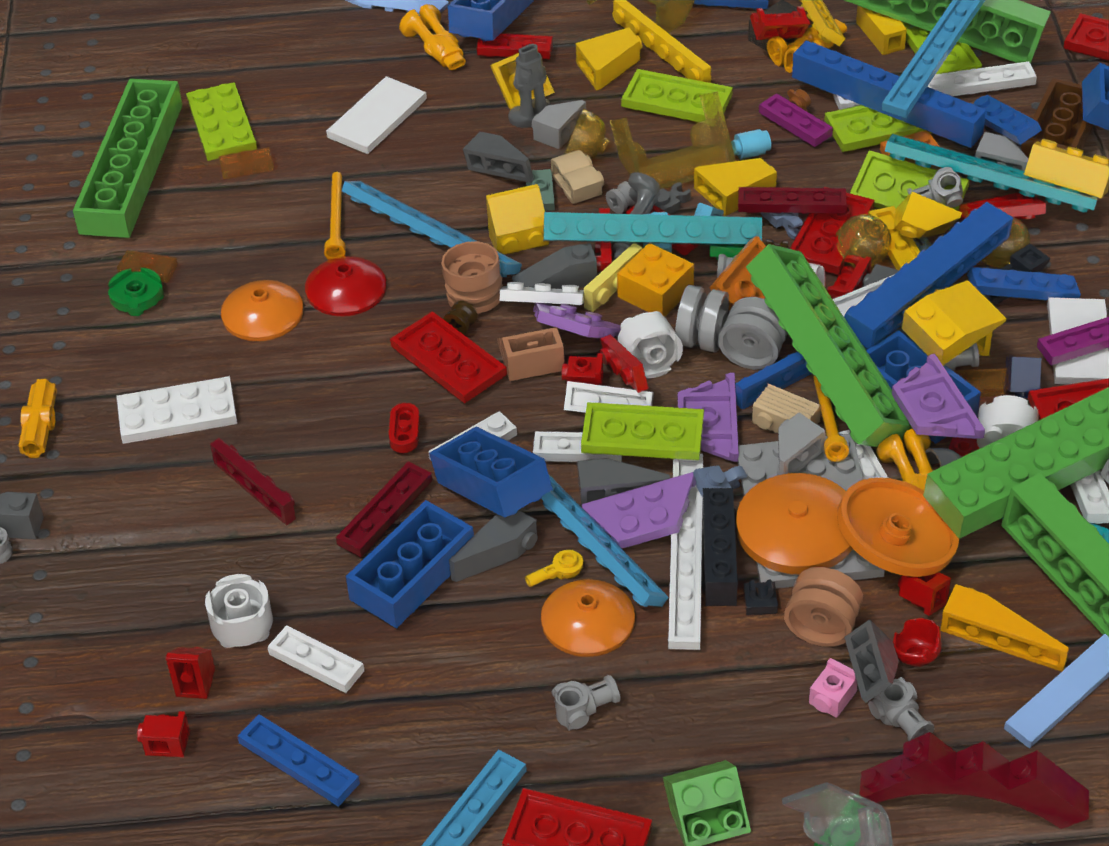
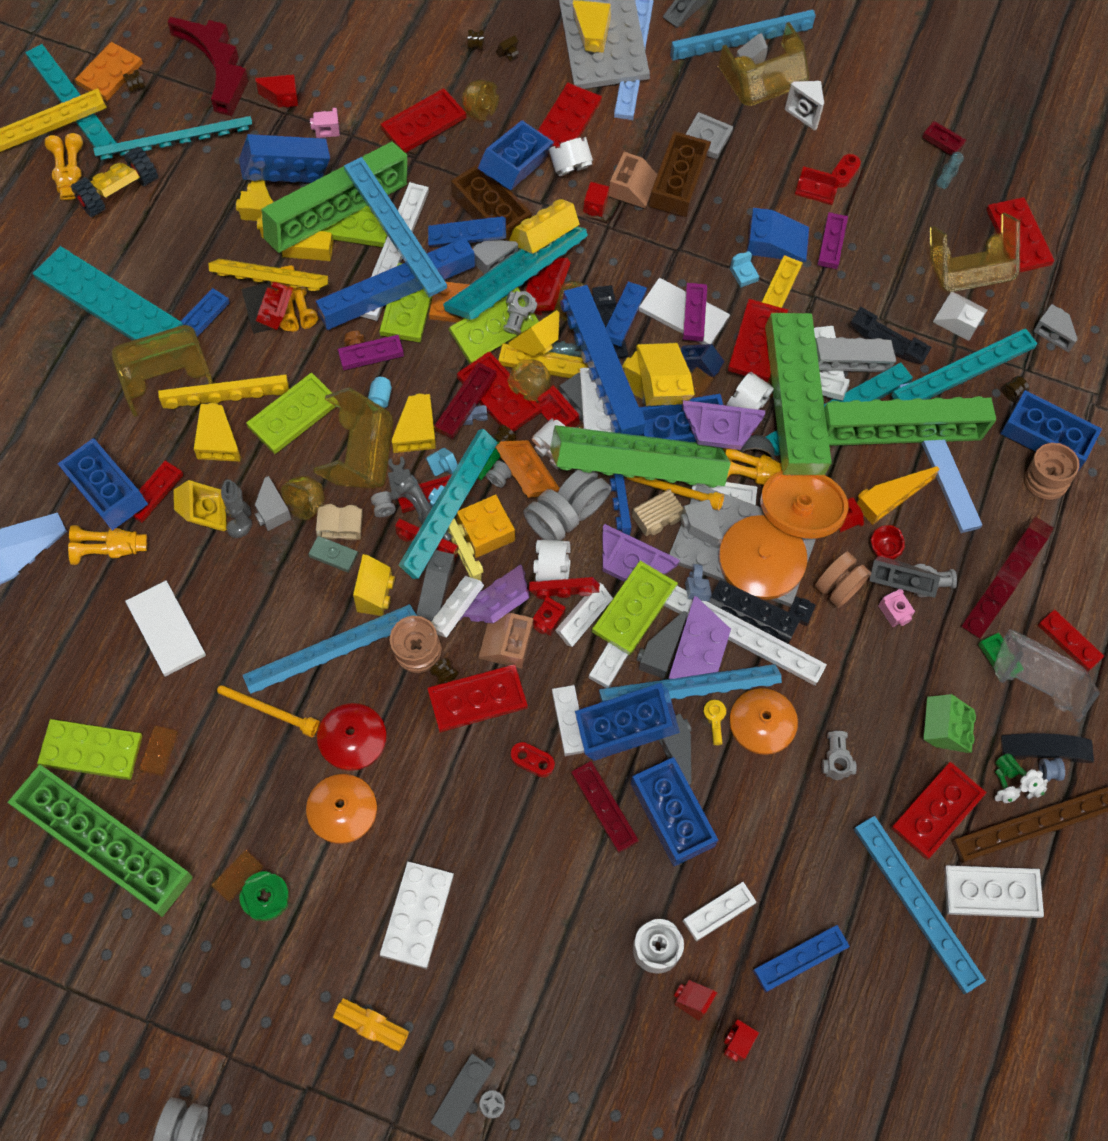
camera: 70 degrees left, 20 degrees up
dark red plate [210,438,296,526] -> none
dark grey slope [463,132,534,183] -> none

